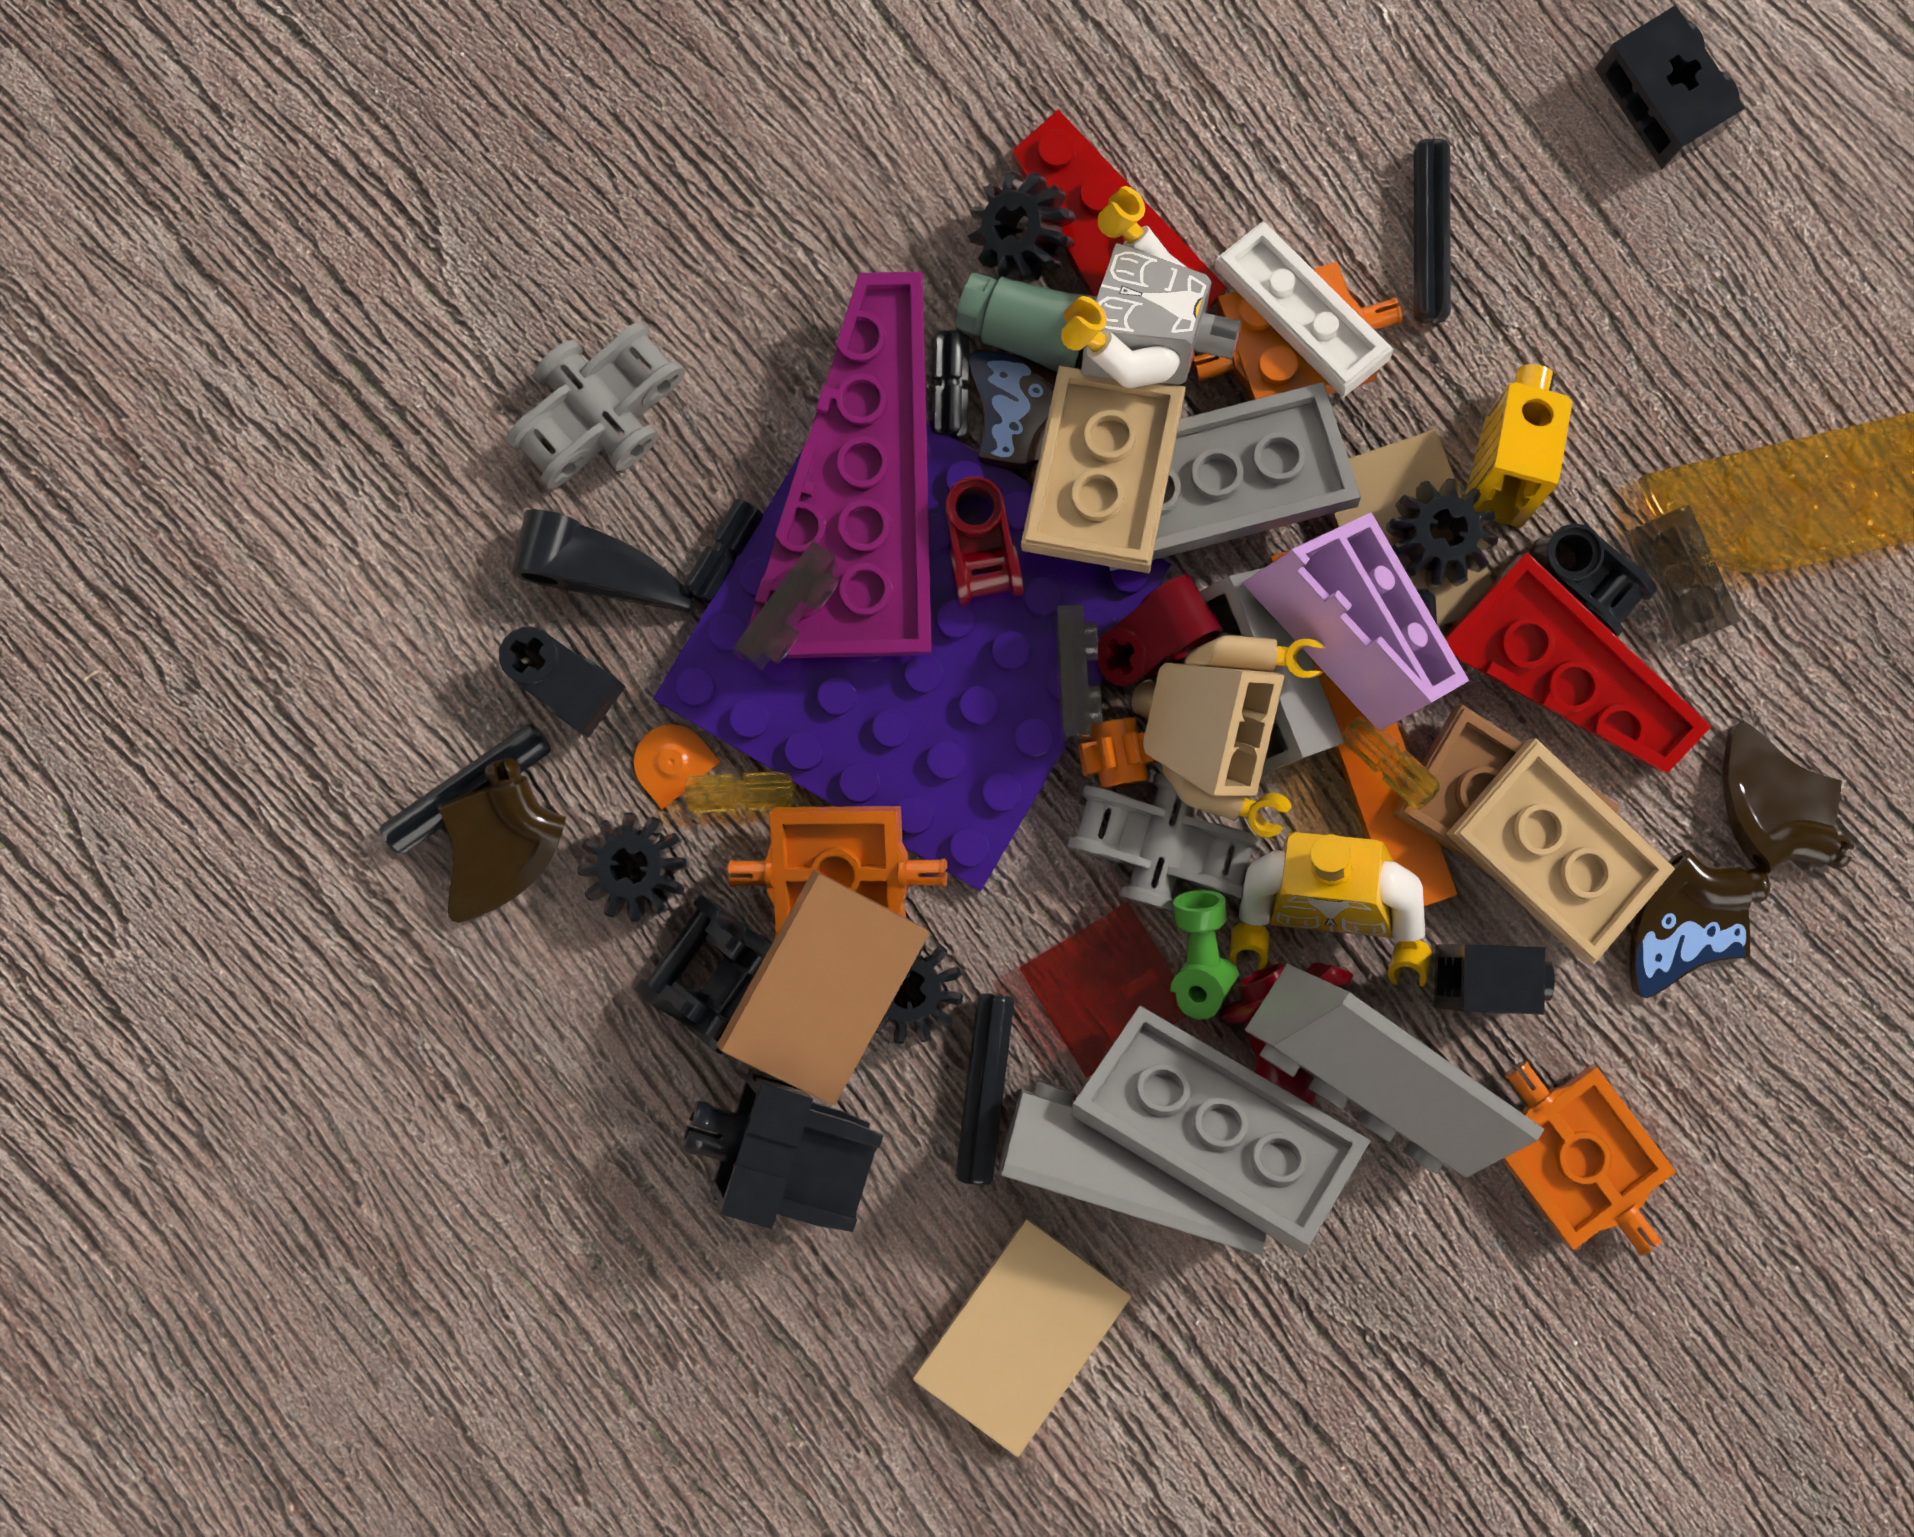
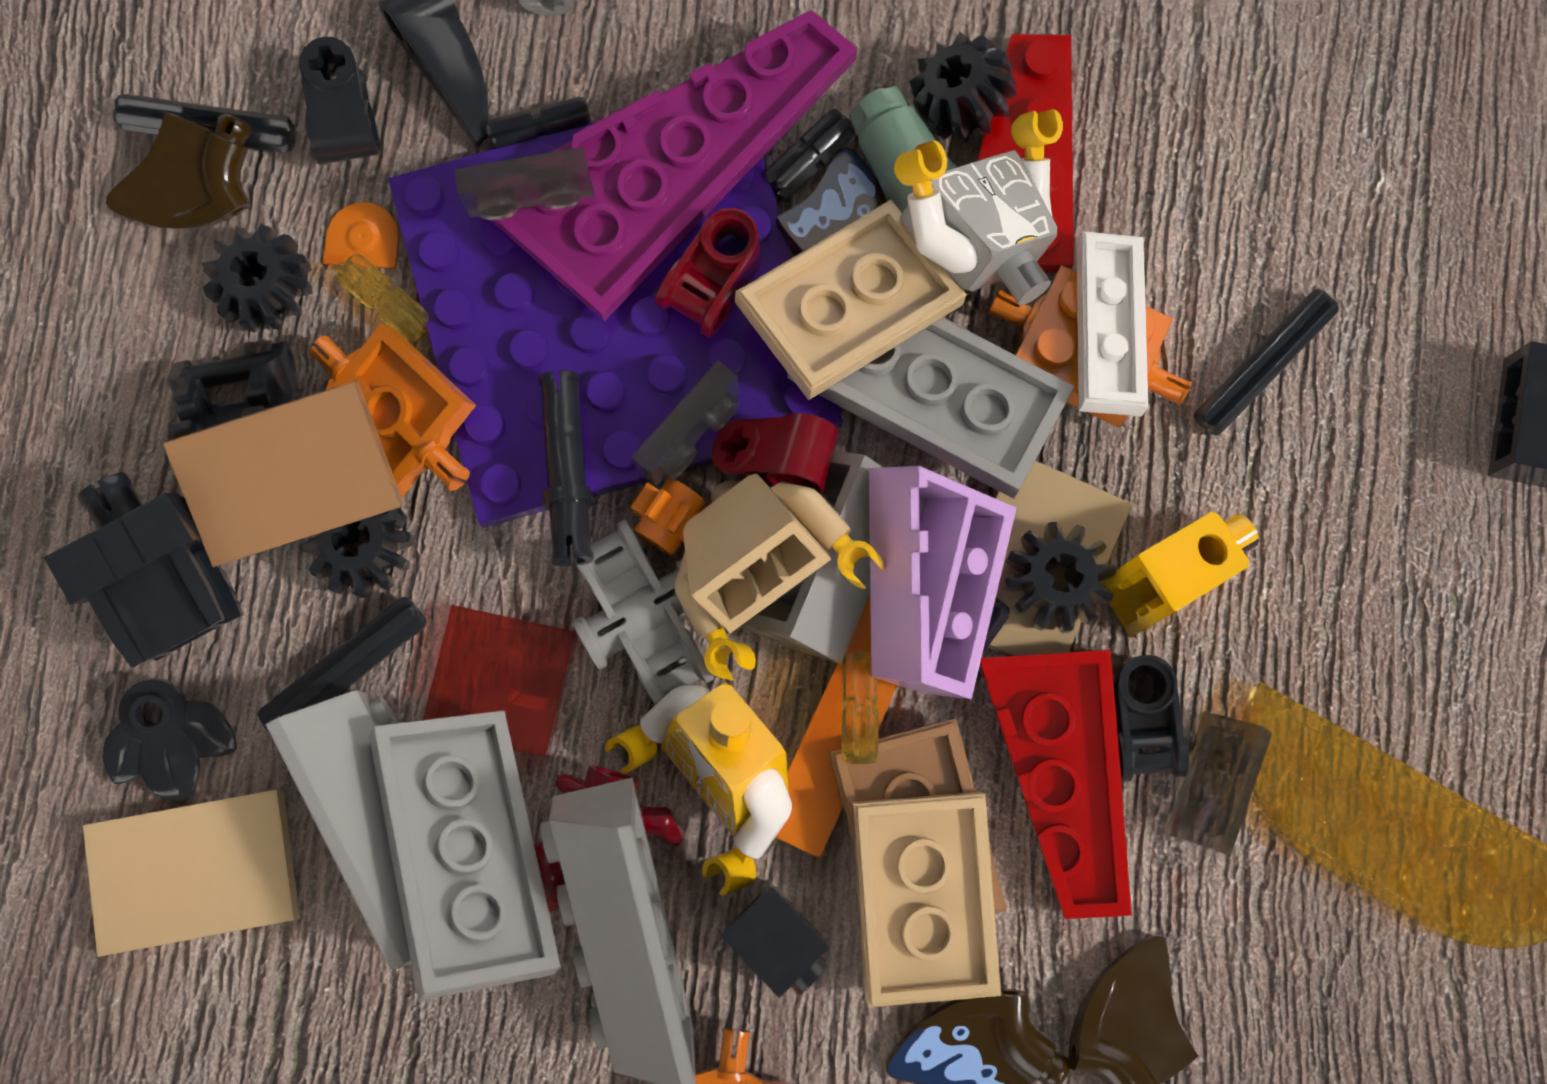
camera: 45 degrees right, 5 degrees down
bright green leg [1170,890,1239,1020] -> none
none -> black plate [102,678,237,804]
none -> black pin [538,370,594,567]

